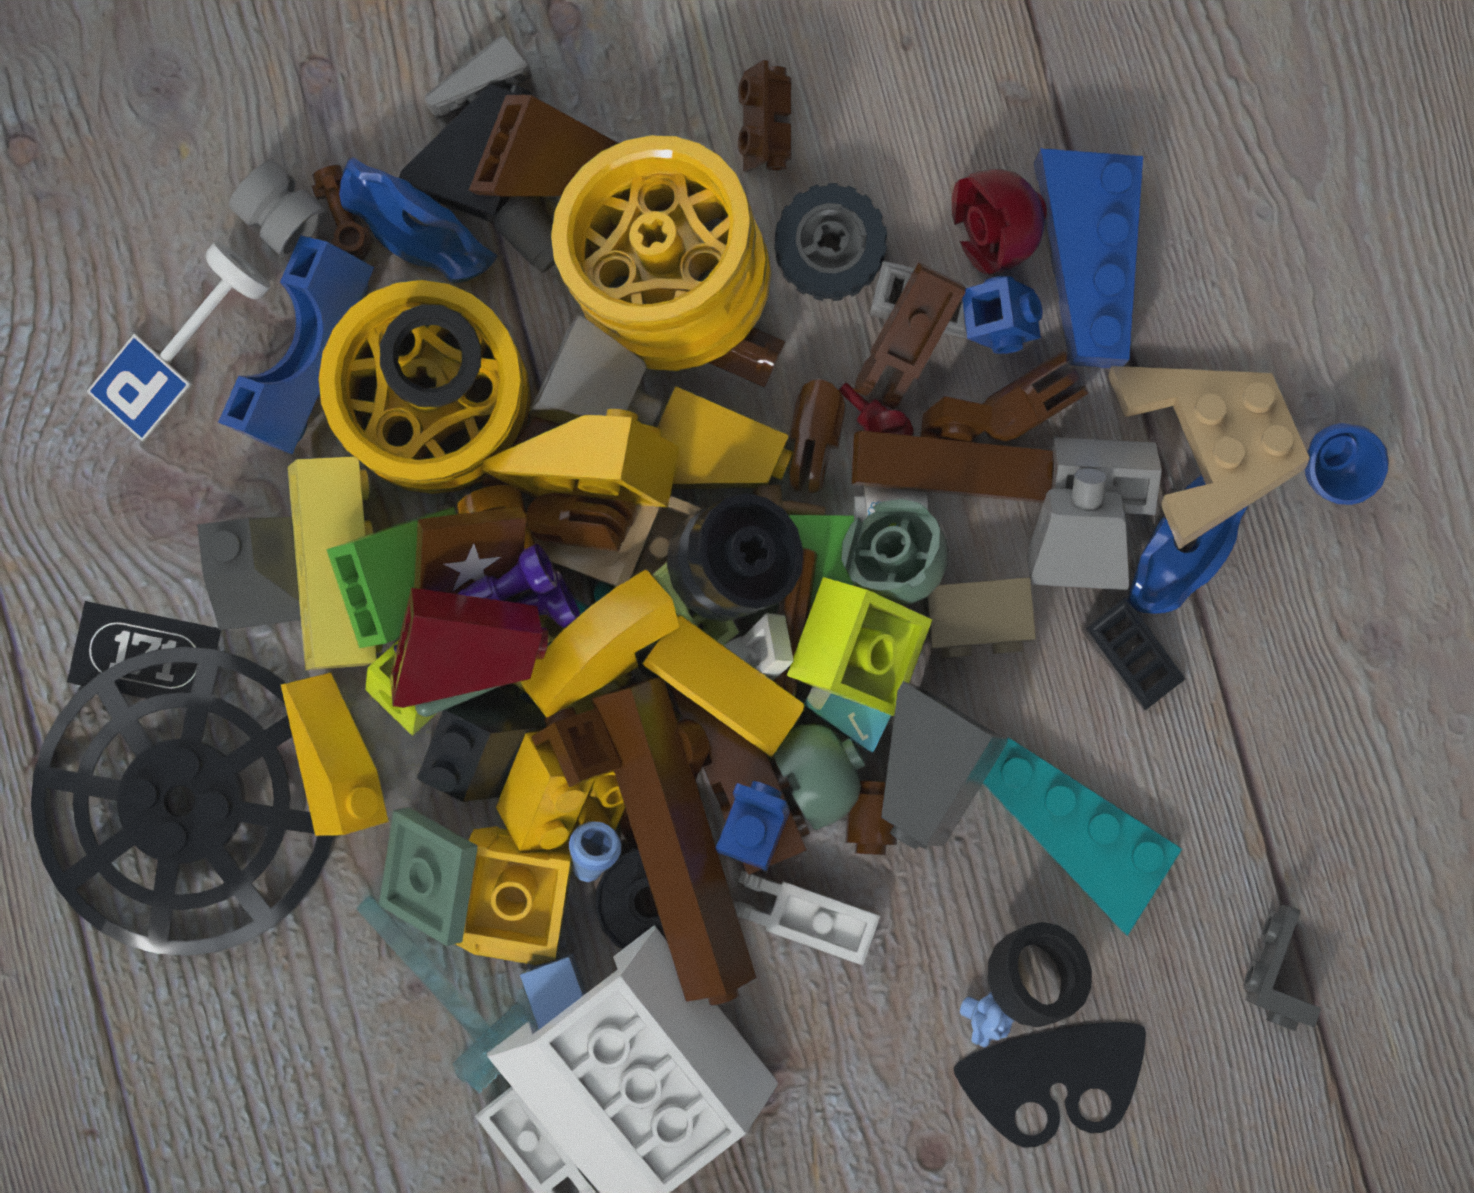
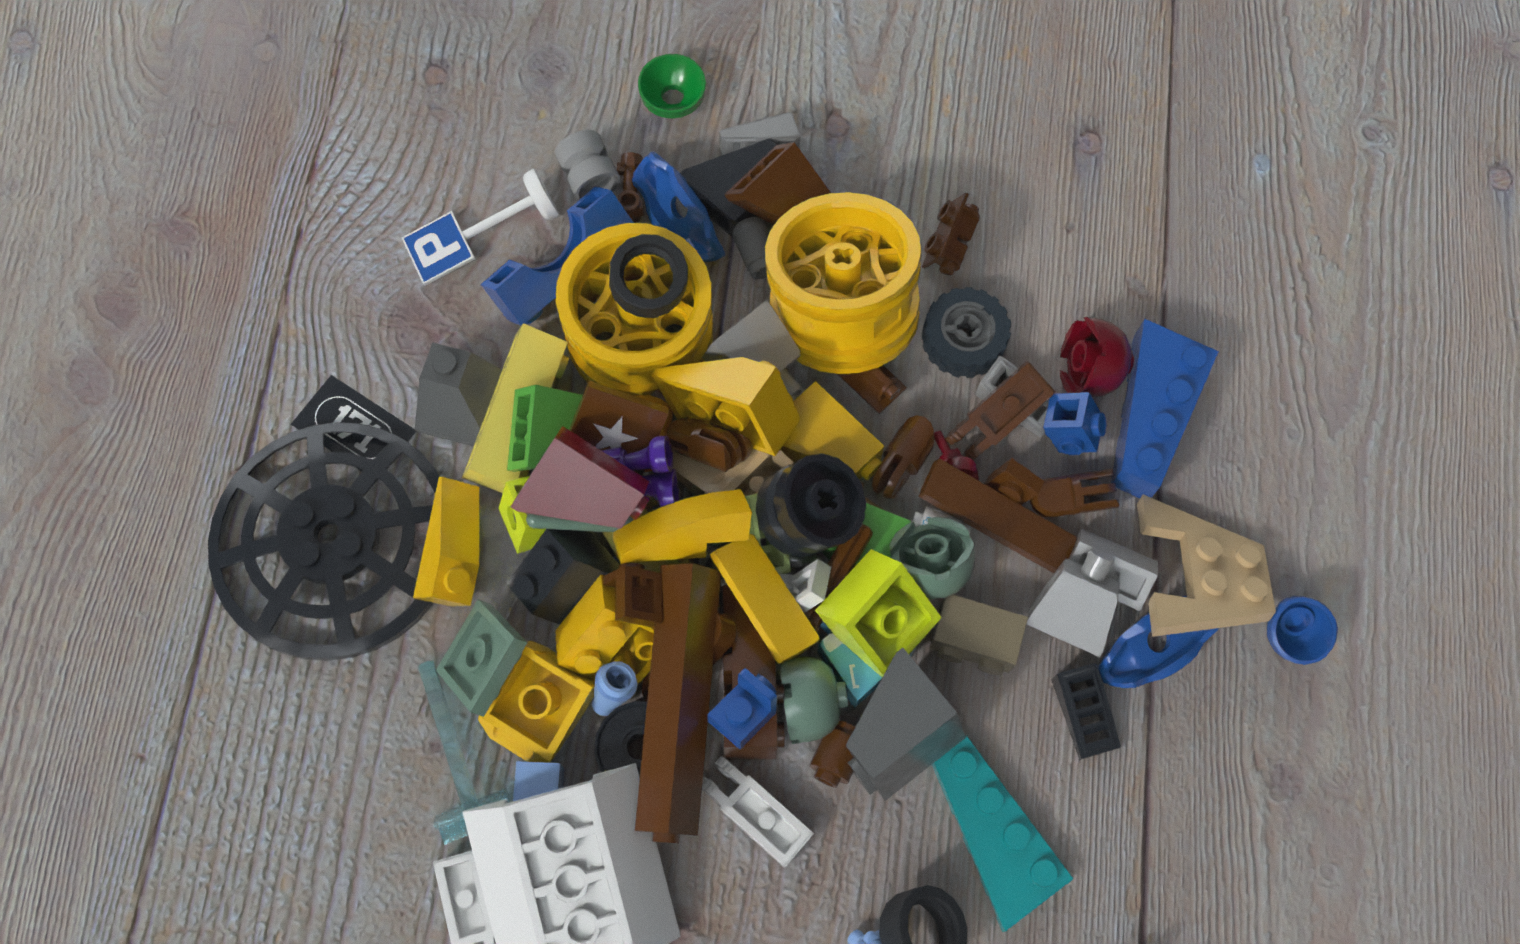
camera: 20 degrees right, 15 degrees down
none -> green piece [638,54,706,119]

